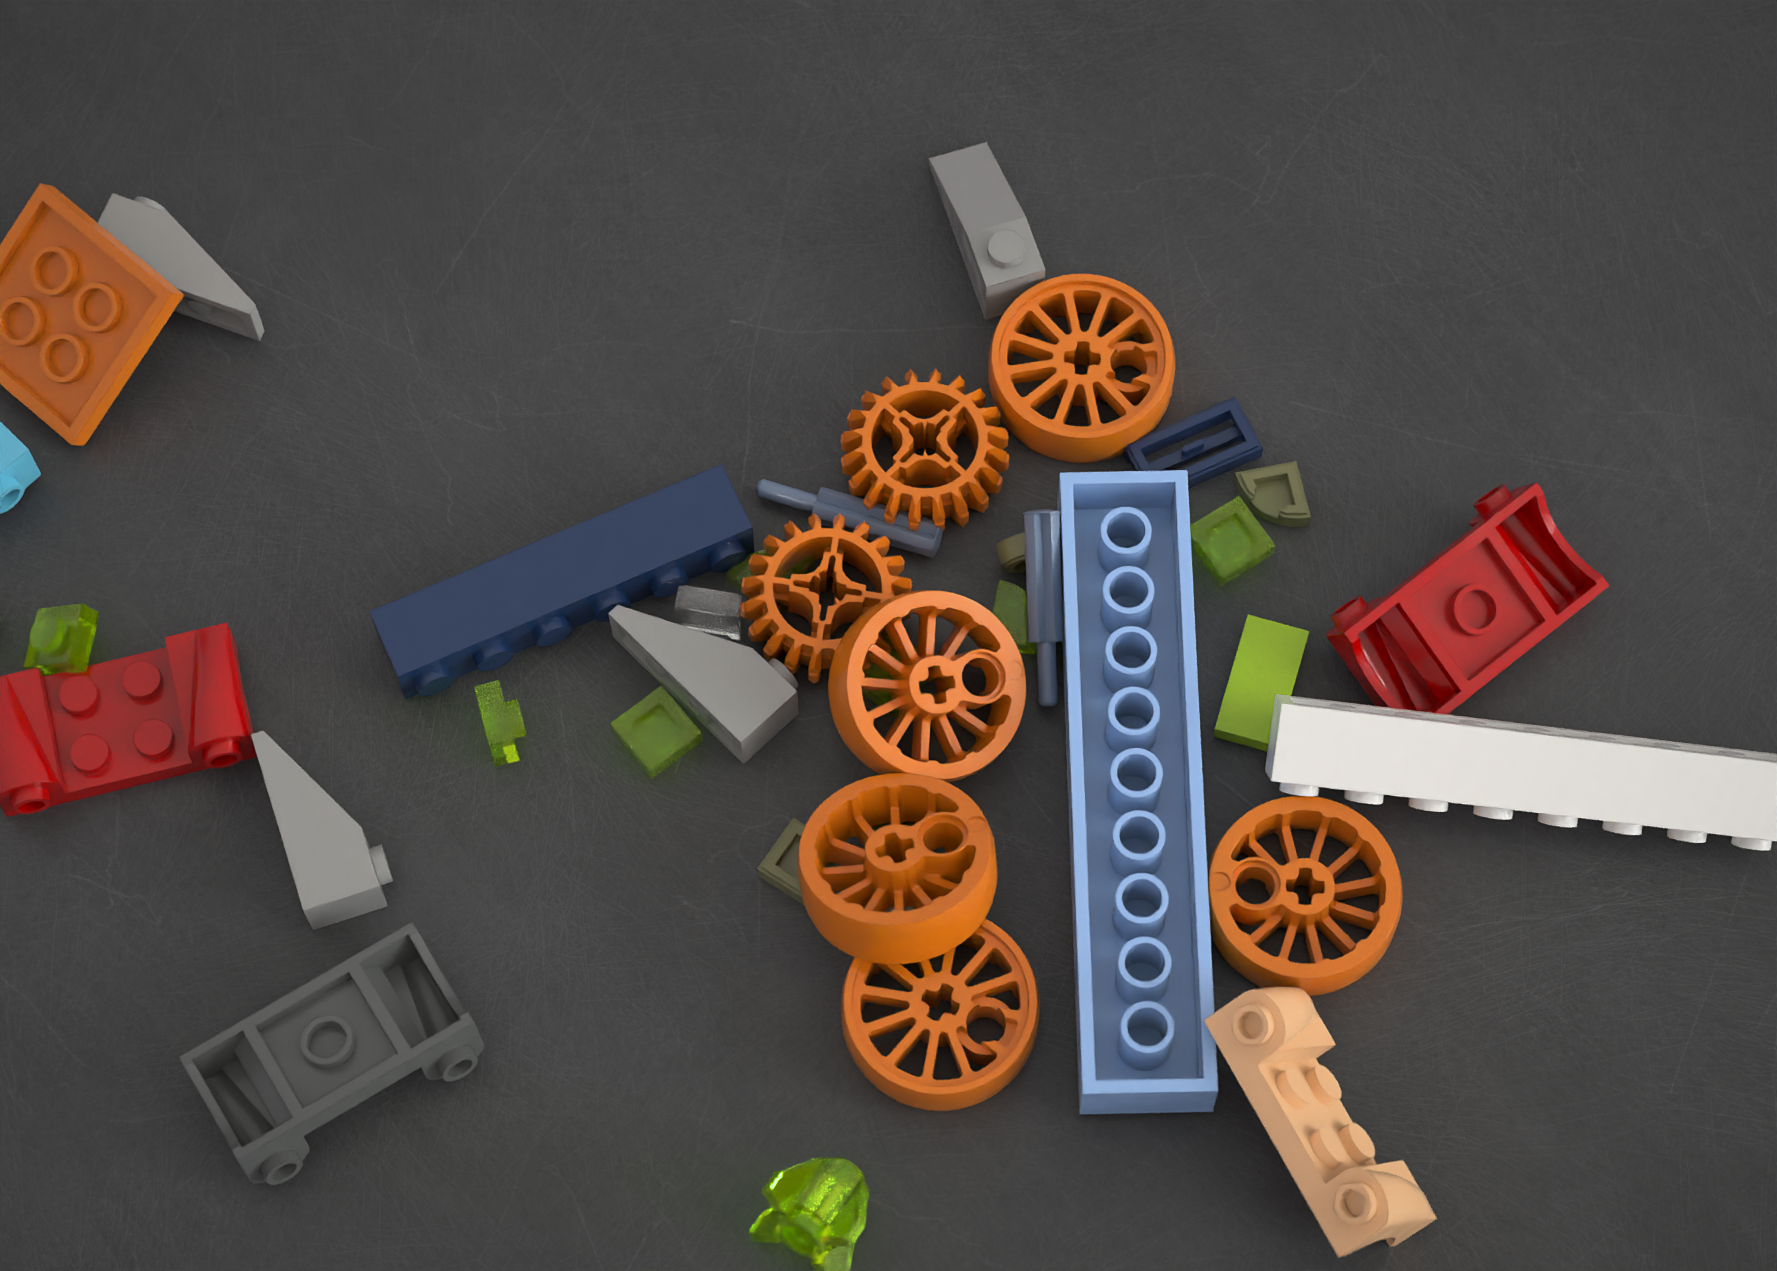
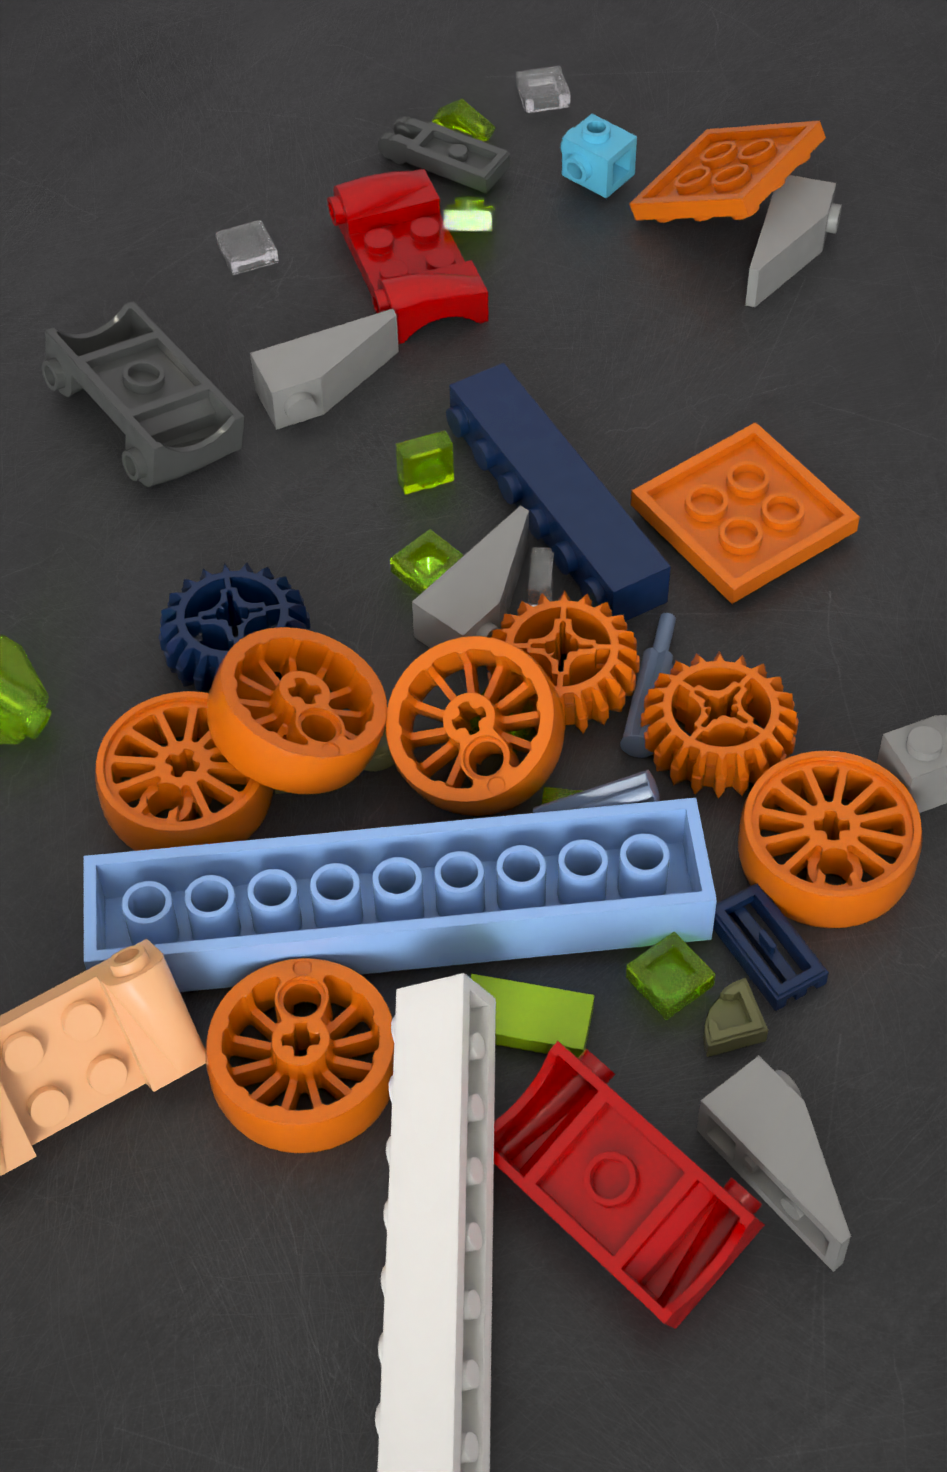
camera: 85 degrees right, 15 degrees down
none -> dark blue gear [159,562,311,693]
none -> clear tile [216,220,278,275]
none -> orange plate [631,422,860,604]
none -> light grey slope [697,1056,851,1272]

